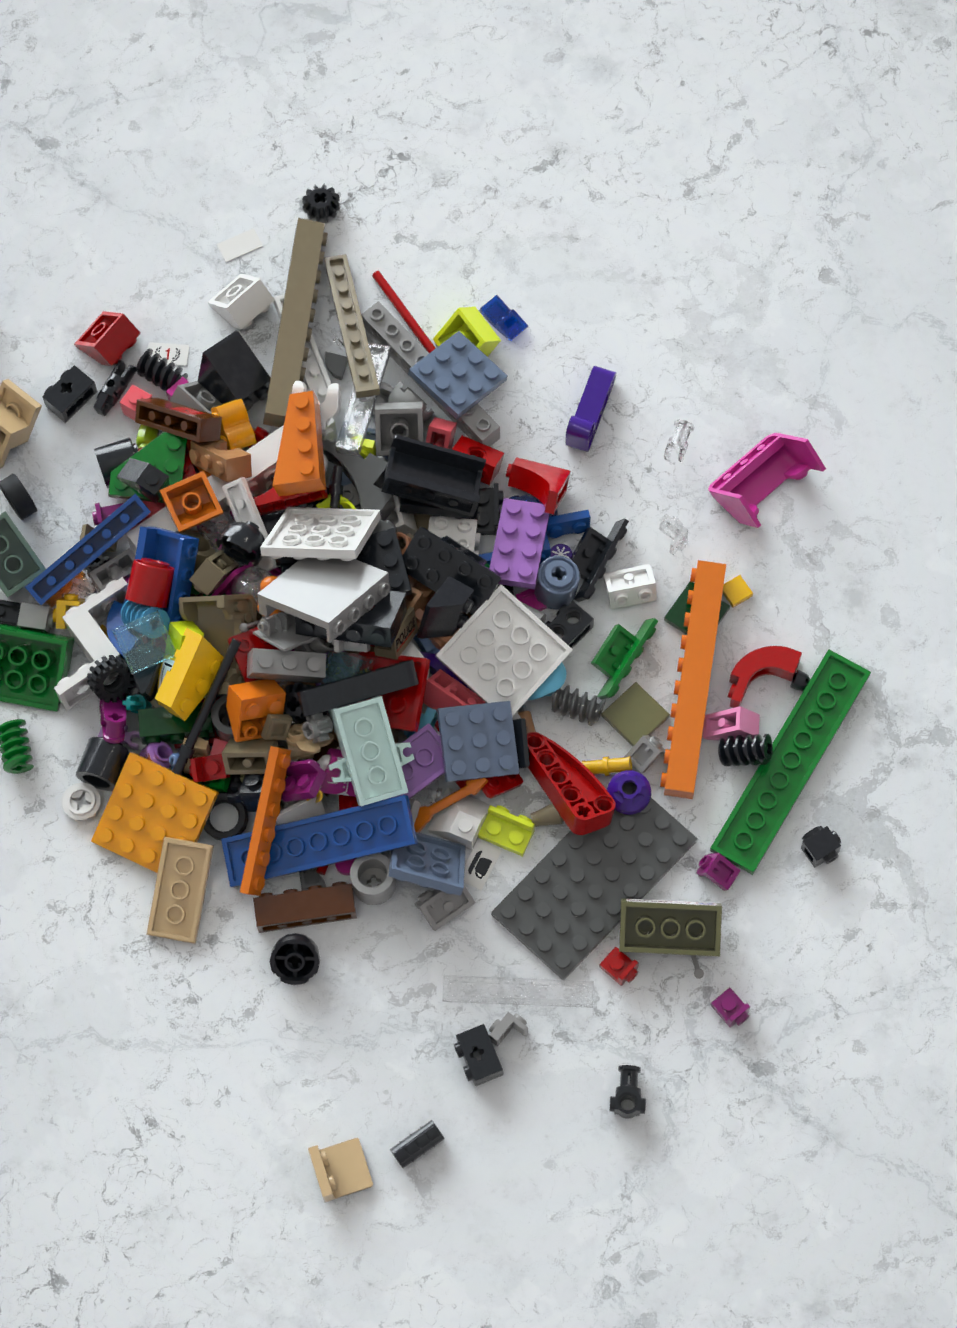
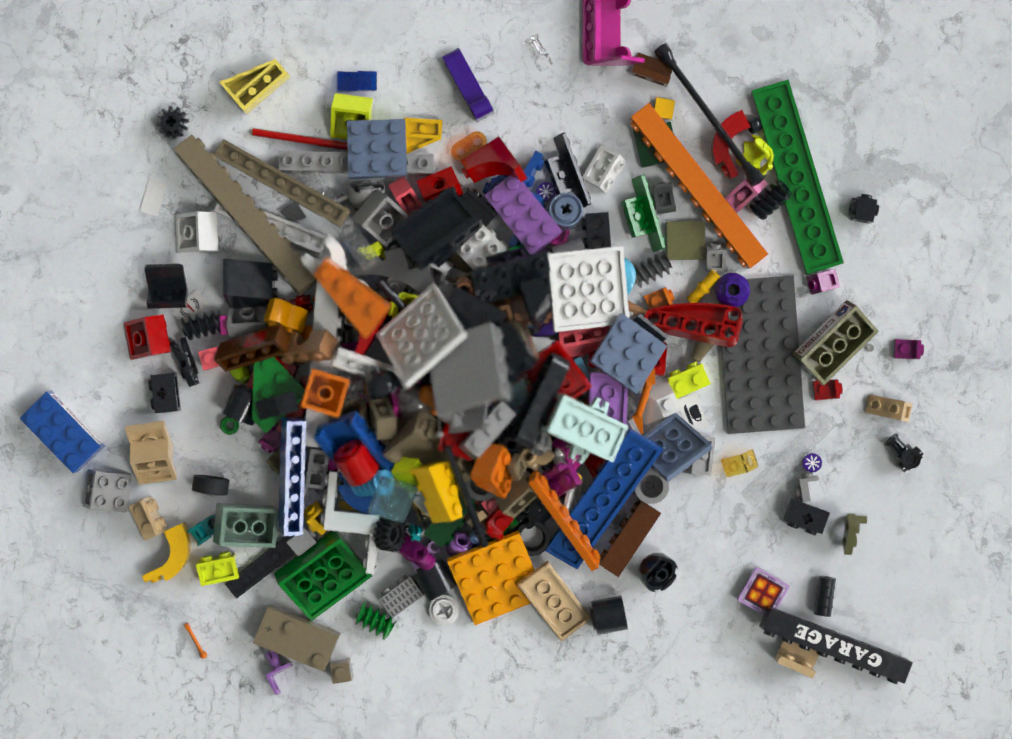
camera: 50 degrees left, 20 degrees up
none -> black bracket [144,264,188,309]
none -> light yellow wedge [219,59,290,114]
none -> green plate [220,416,240,435]
none -> light grey brick [379,575,424,618]
none -> yellow wing [404,117,443,153]
none -> clear orange plate [451,131,487,162]
none -> black piece [589,595,628,635]
none -> reddish brown panel [631,52,672,87]
none -> orange bracket [643,287,675,310]
none -> dark grey bracket [653,182,676,214]
none -> black hose [654,43,765,187]
none -> clear yellow bracket [721,449,758,477]
none -> neon yellow helmet [736,134,774,176]
none -> tile [737,567,790,615]
none -> black brick [759,605,913,685]
none -> dark purple tile [802,453,822,472]
none -> olive plate [842,514,867,555]
none -> tan bracket [865,394,913,422]

